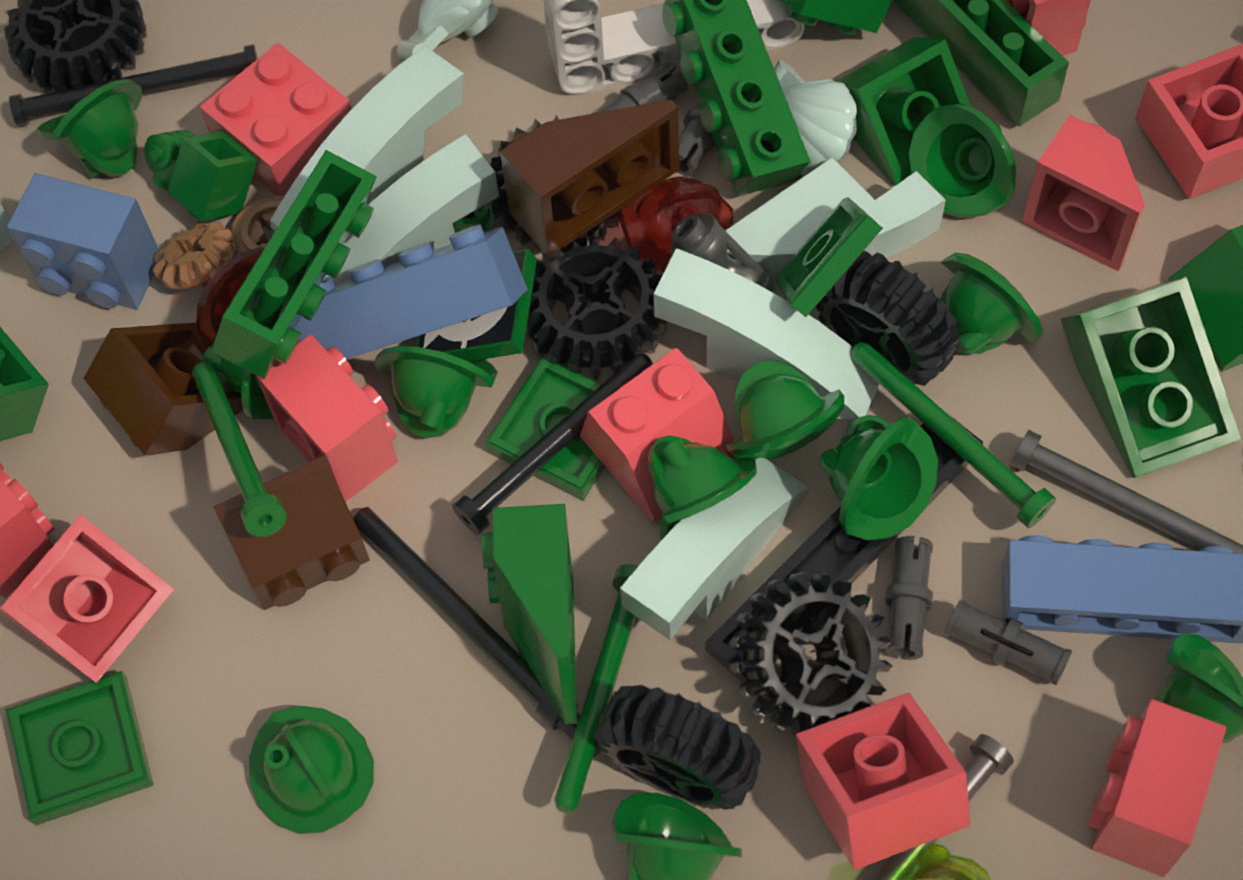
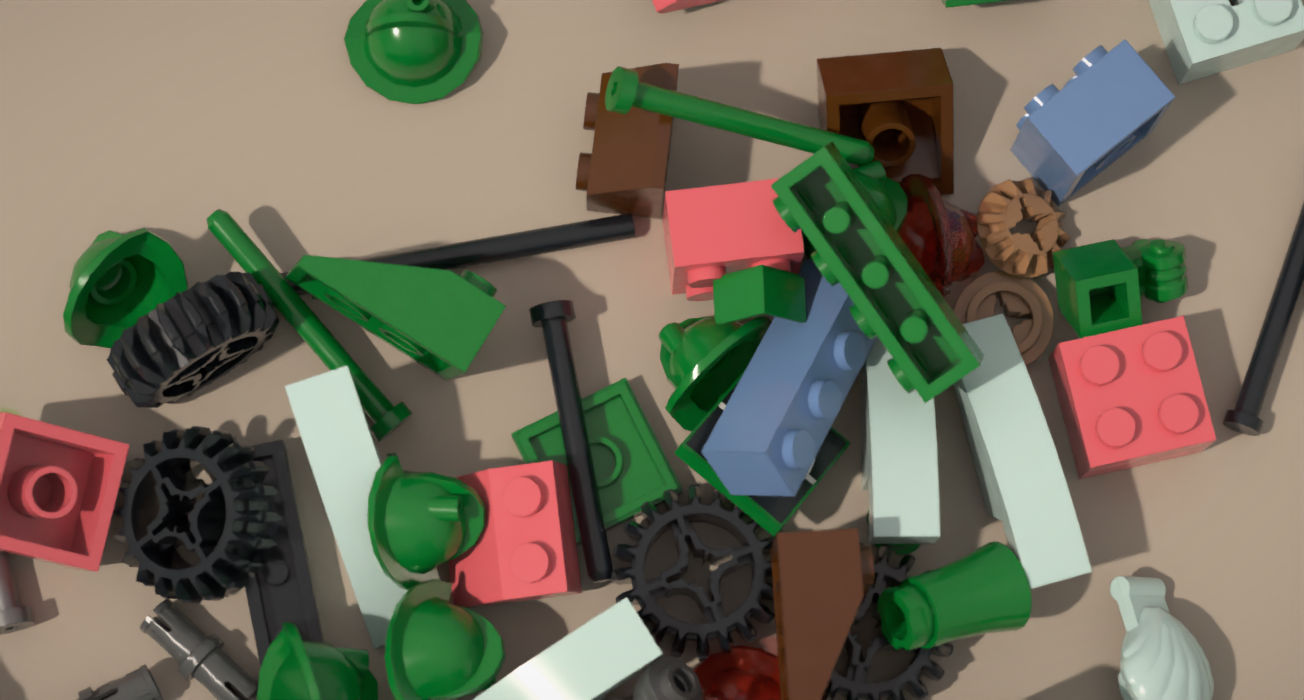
camera: 115 degrees right, 15 degrees up
green helmet [37,79,142,178] -> none
none -> green slope [713,265,806,325]
none -> green plant [877,541,1032,651]

